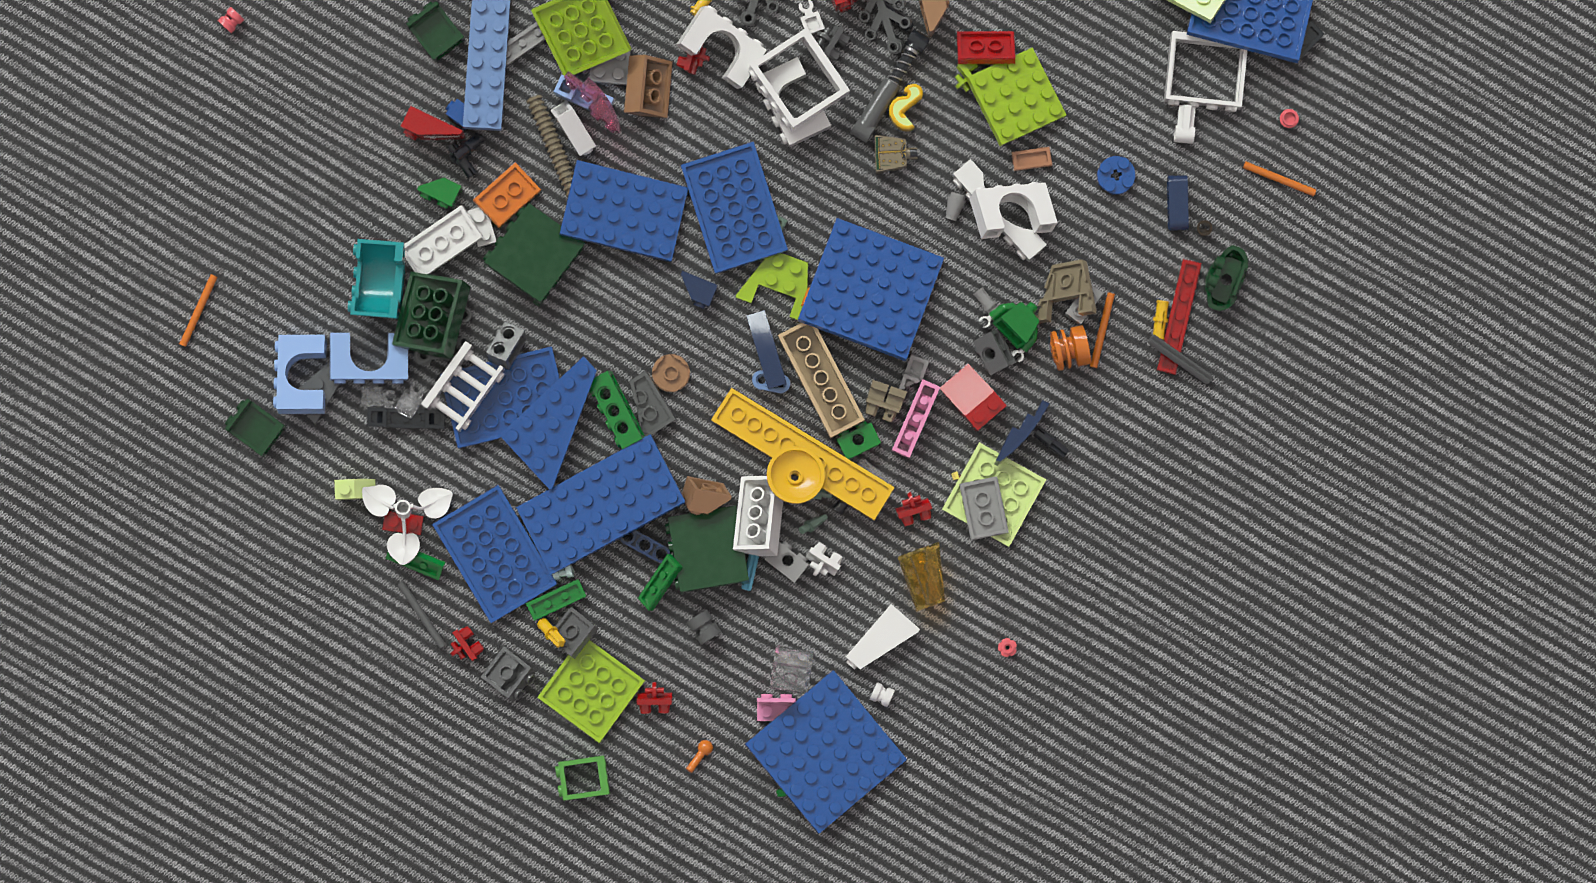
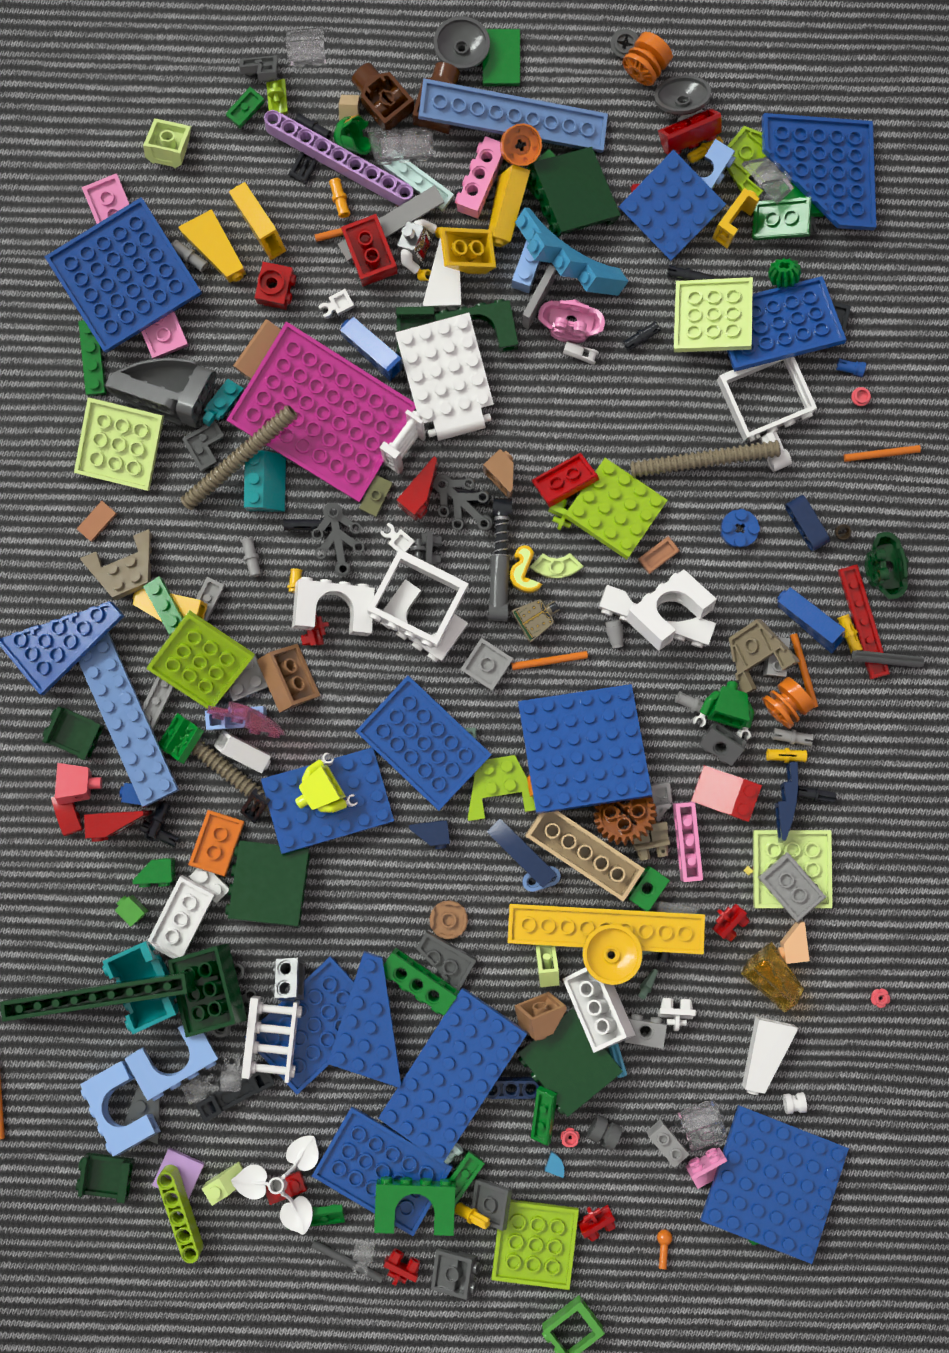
camera: 25 degrees left, 0 degrees up
none -> dark green brick [0,971,196,1022]
none -> red slope [51,796,83,836]
none -> coral torso [55,763,102,804]
none -> bright green brick [115,895,149,927]
none -> lavender tile [152,1147,205,1199]
none -> lime beam [157,1164,203,1263]
none -> green slope [159,713,204,764]
none -> black tile [240,788,271,824]
none -> neon yellow torso [295,753,358,813]
none -> clear plate [352,1238,375,1277]
none -> green arch [374,1176,456,1236]
none -> light grey plate [460,638,513,691]
none -> orange bar [511,651,588,670]
none -> yellowish green tile [530,553,583,578]
none -> yellowish green slope [535,945,560,987]
none -> dark azure tile [545,1151,564,1178]
none -> coral plate [560,1128,580,1147]
none -> dark orange gear [594,797,657,846]
none -> dark tan piece [630,440,781,478]
none -> light grey brick [646,1119,689,1168]
none -> yellow pin [766,748,807,763]
none -> light grey pin [772,728,813,747]
none -> blue slope [777,587,845,654]
none -> light nougat slope [778,920,810,964]
none -> blue pin [836,358,866,378]

